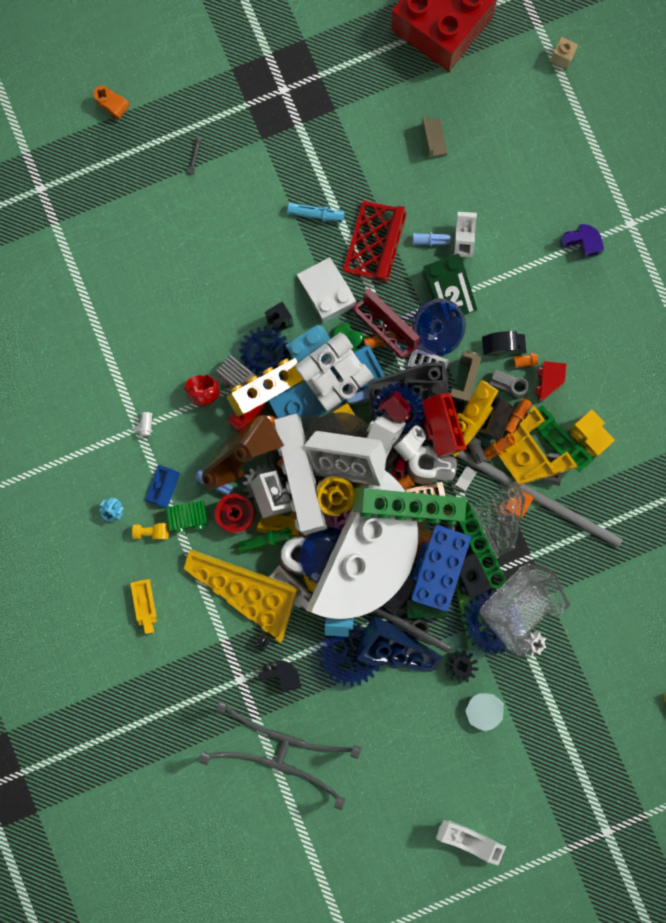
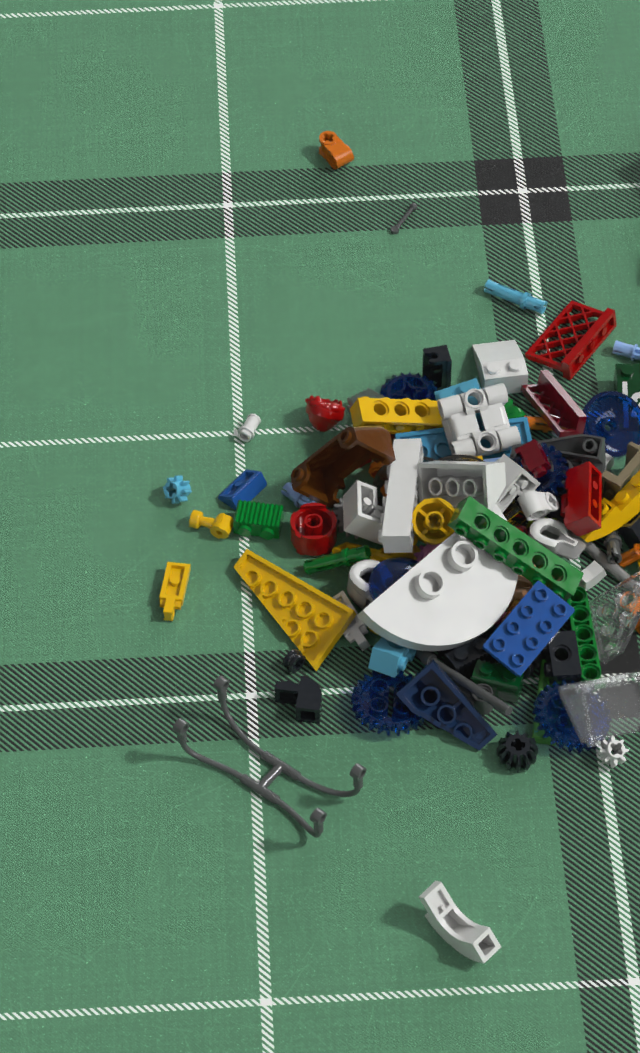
camera: 15 degrees right, 30 degrees down
light aqua hat [465,693,504,731] -> none

